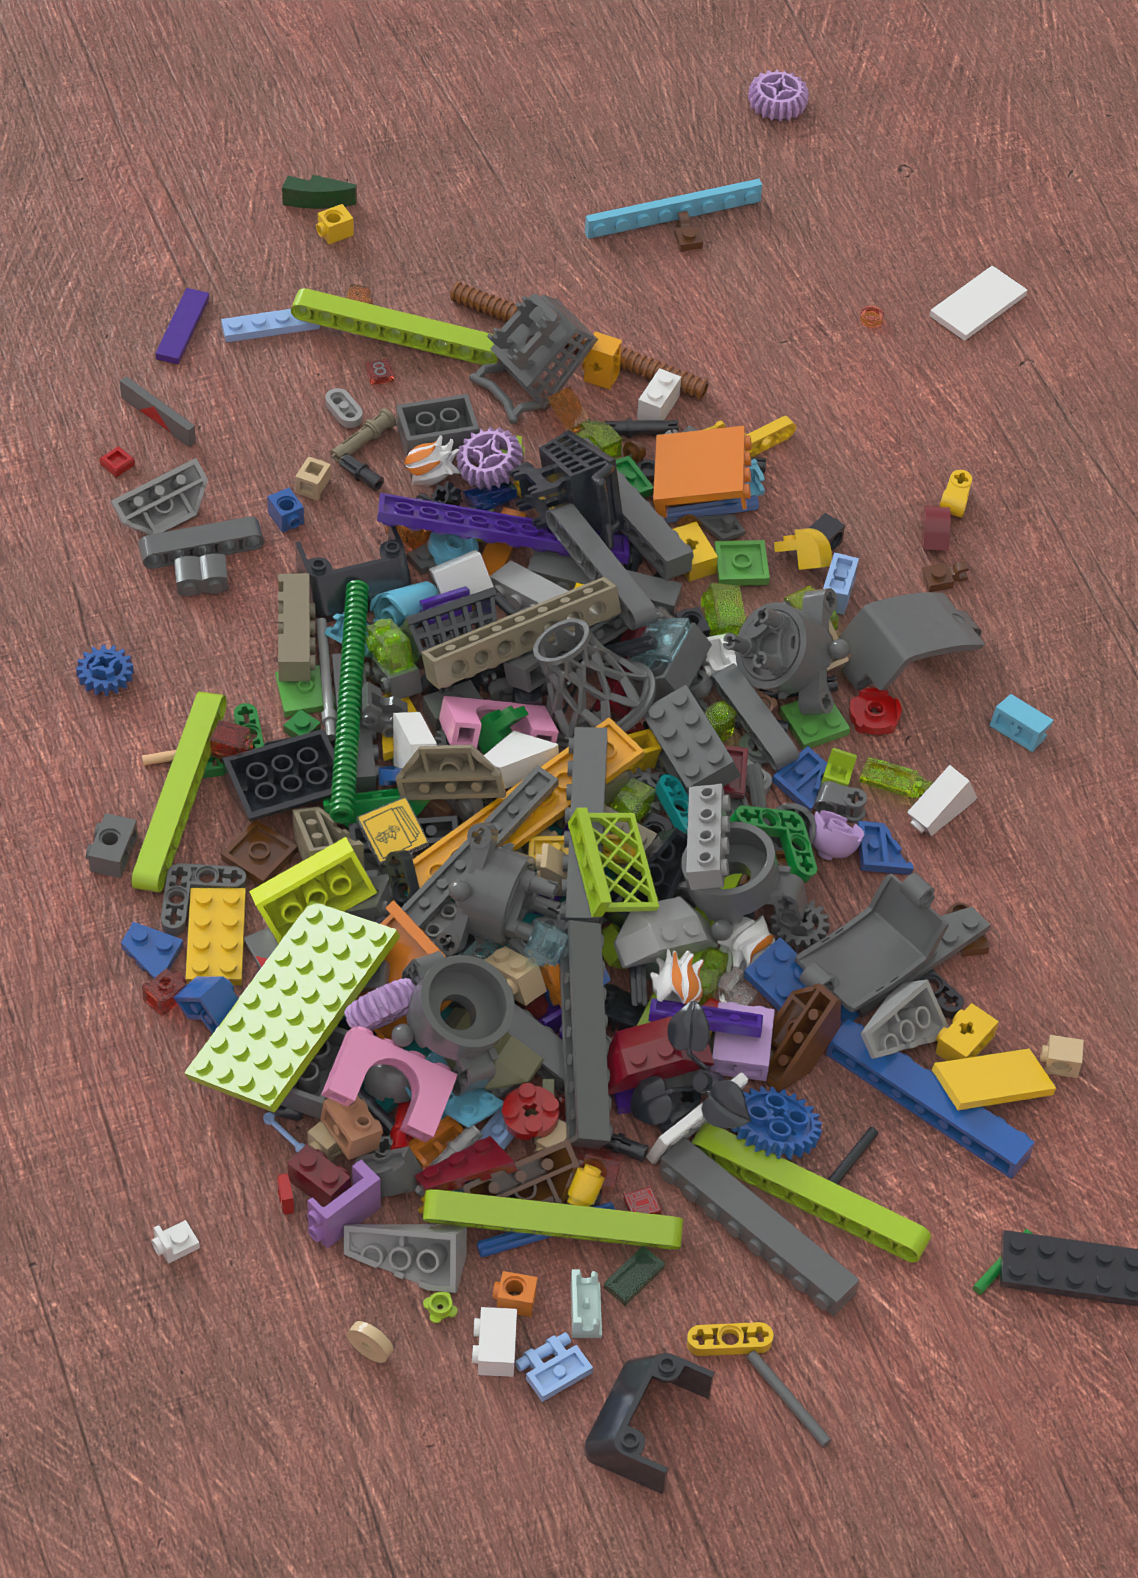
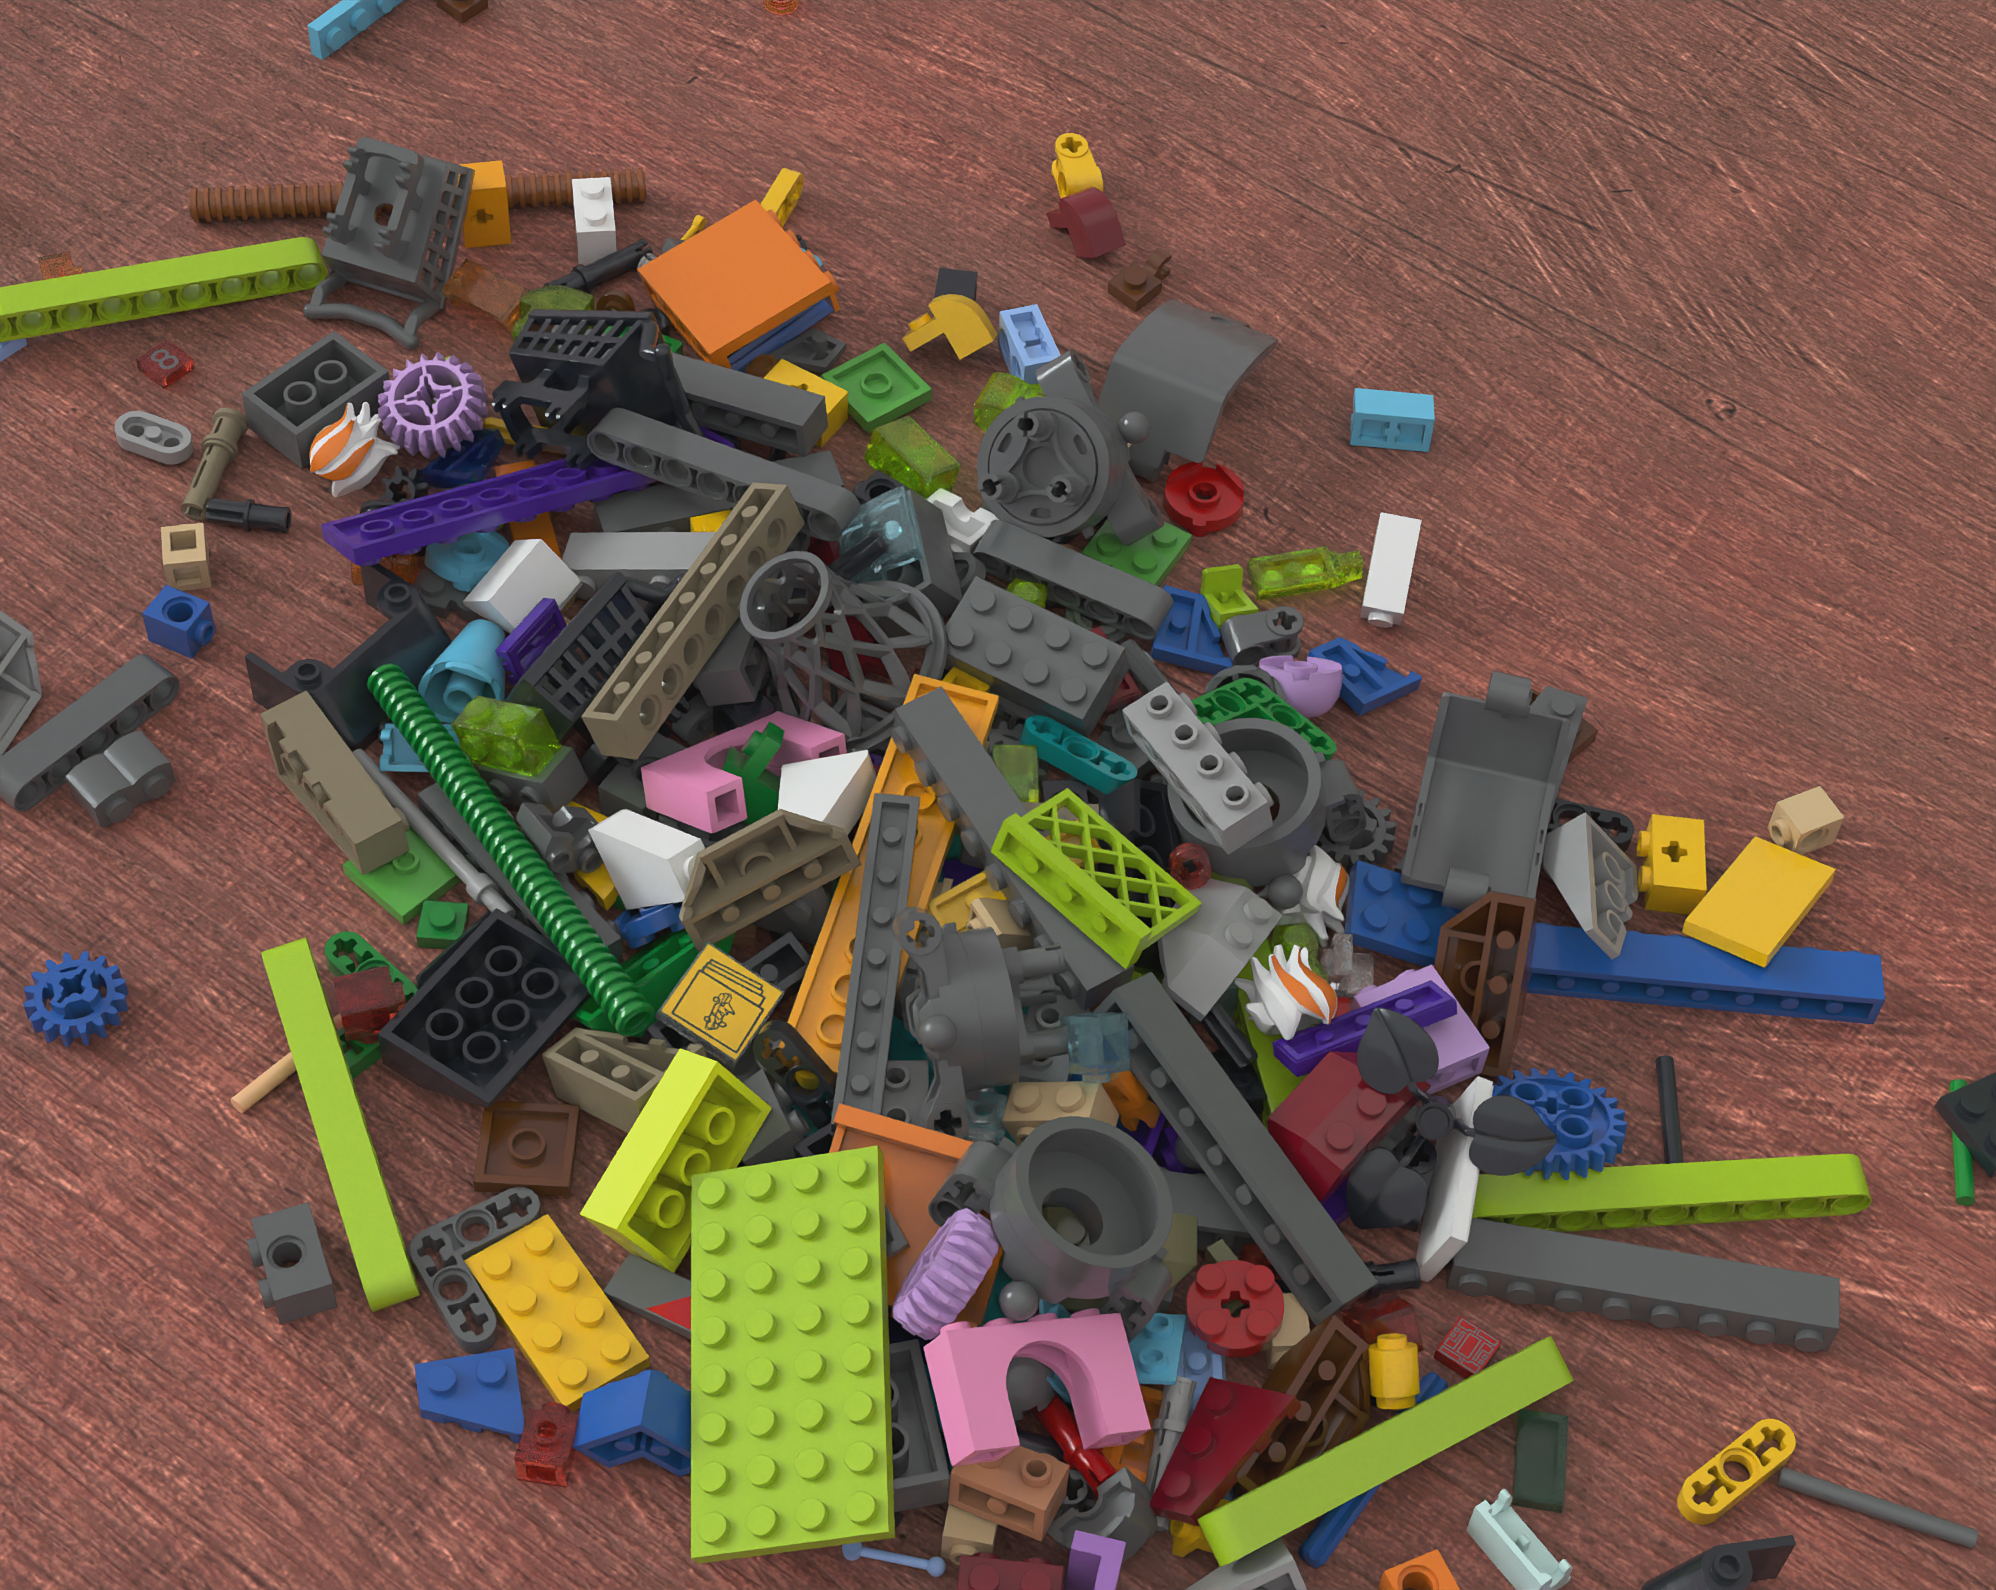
camera: 35 degrees left, 0 degrees up
none -> clear red bush [1168,843,1212,890]

